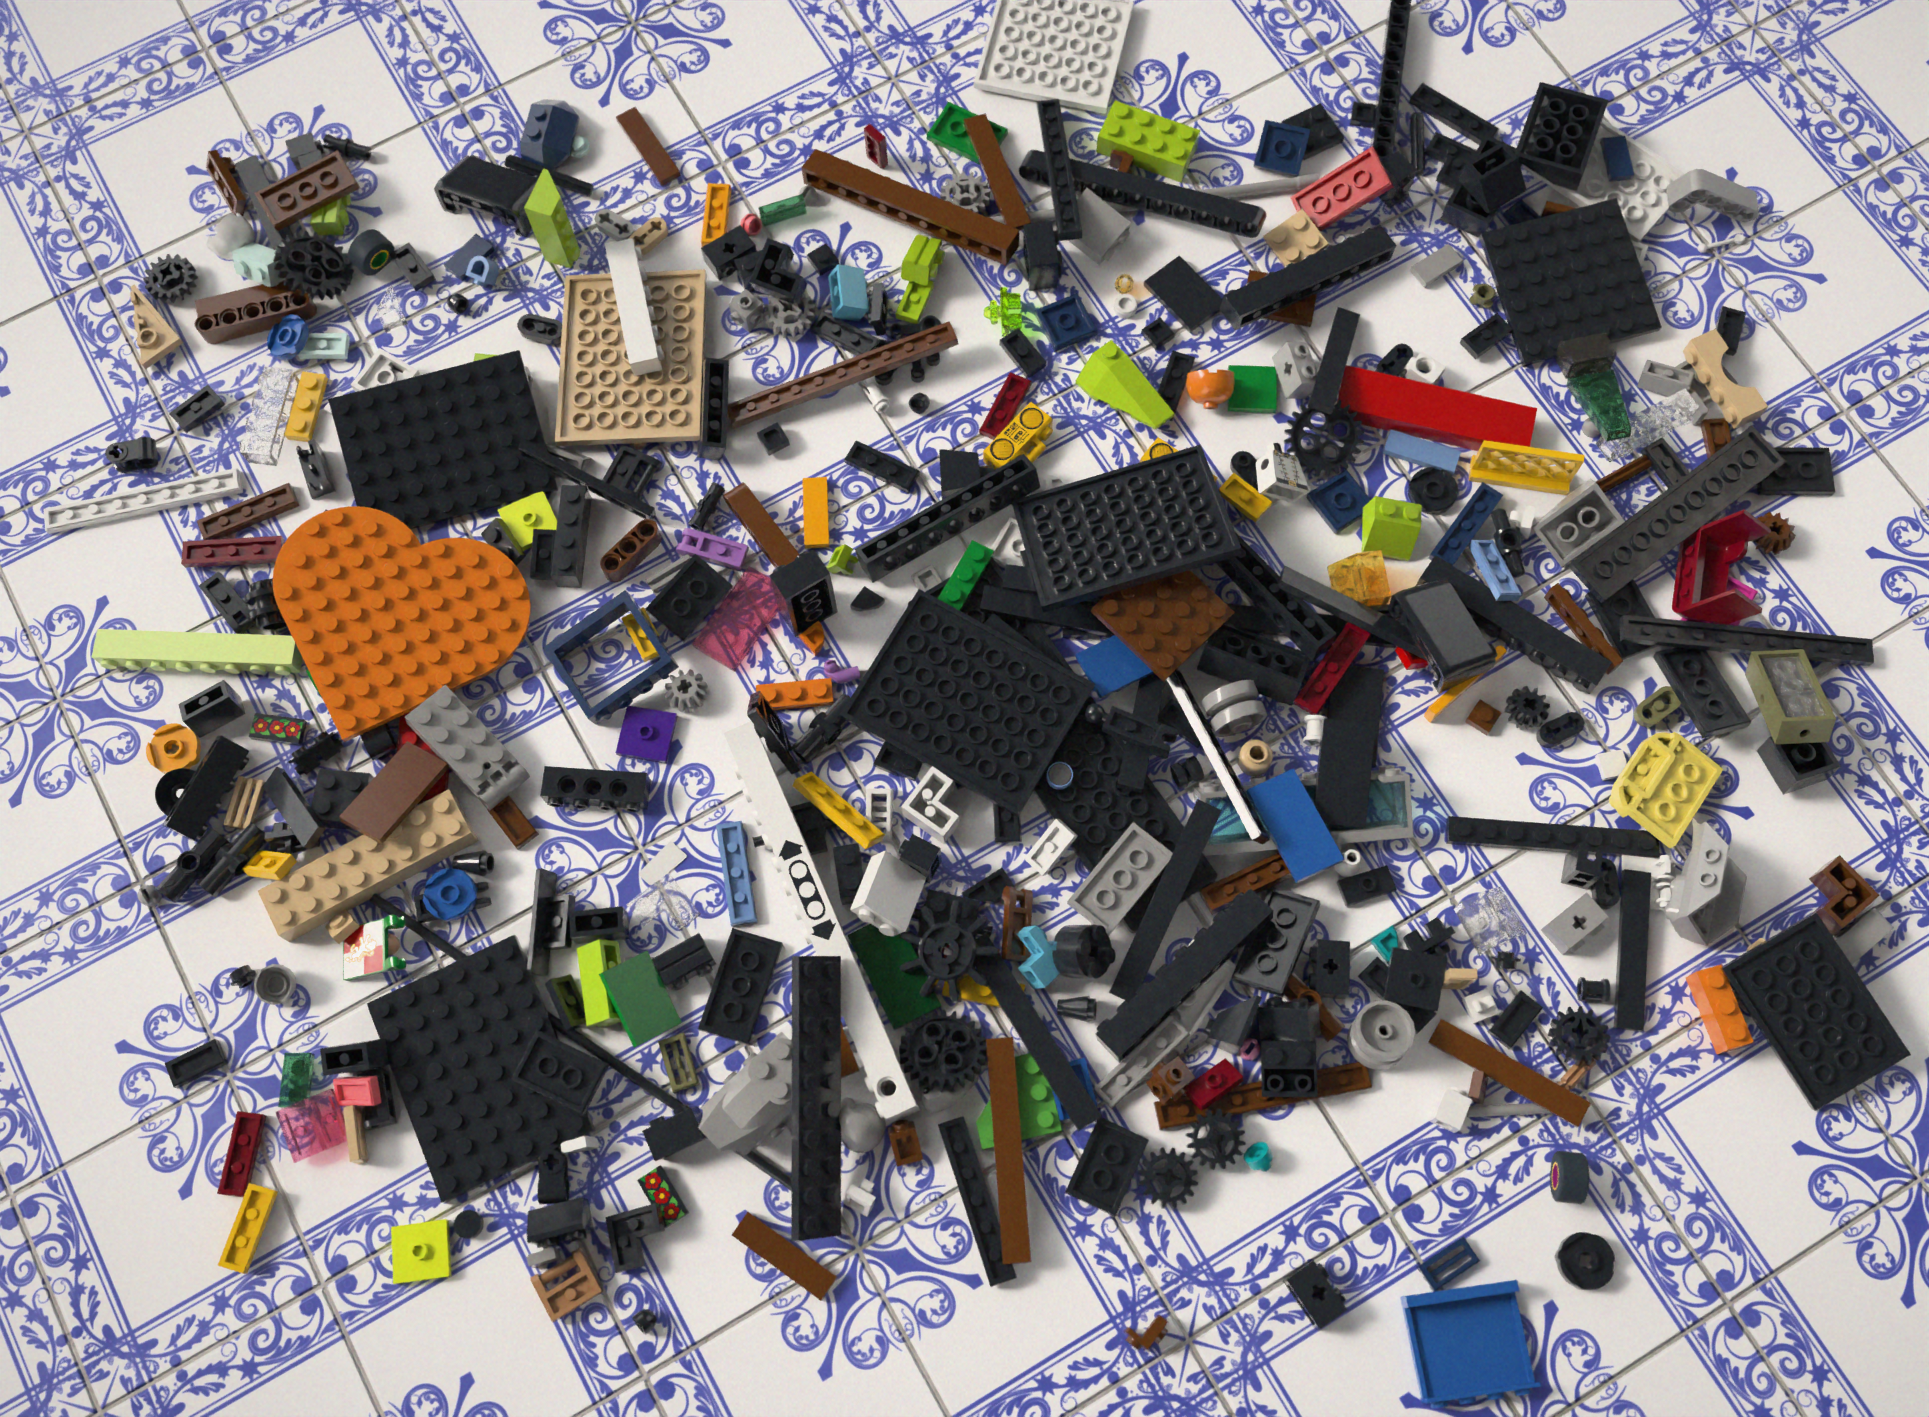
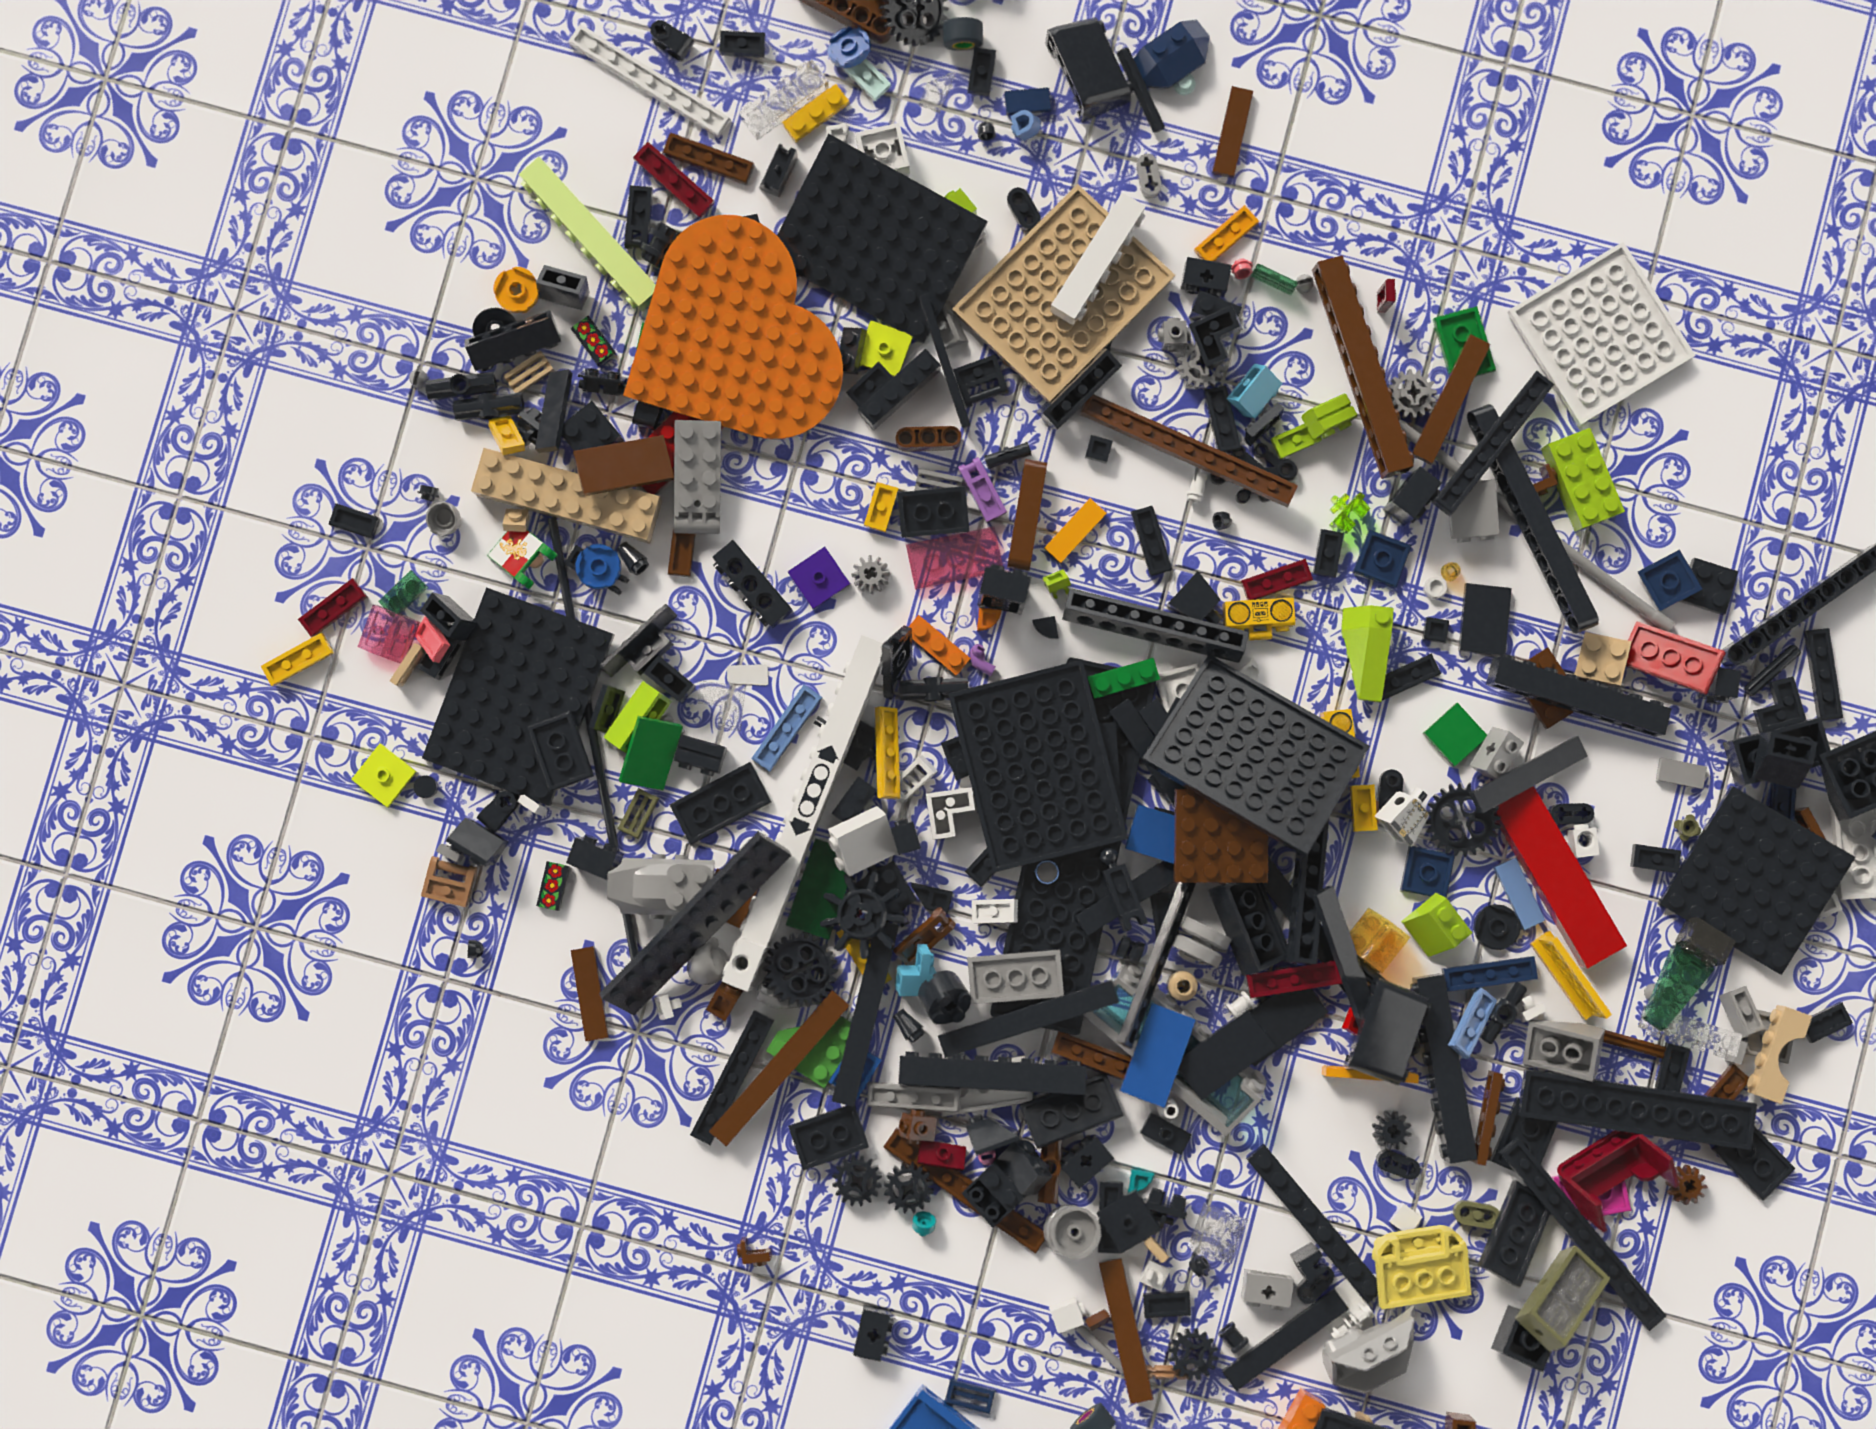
camera: 40 degrees right, 15 degrees up
lime slope [524,169,580,269] -> none
dark blue window [543,590,679,725] -> none
black plate [605,1203,665,1273] -> none
tan beam [629,217,668,255] -> none
black plate [807,243,839,276] -> none
light grey tile [911,564,943,592] -> none
orange cylinder [1186,369,1235,409] -> none
black tile [1350,101,1376,128] -> none
reddish brown plate [1465,699,1502,736] -> none

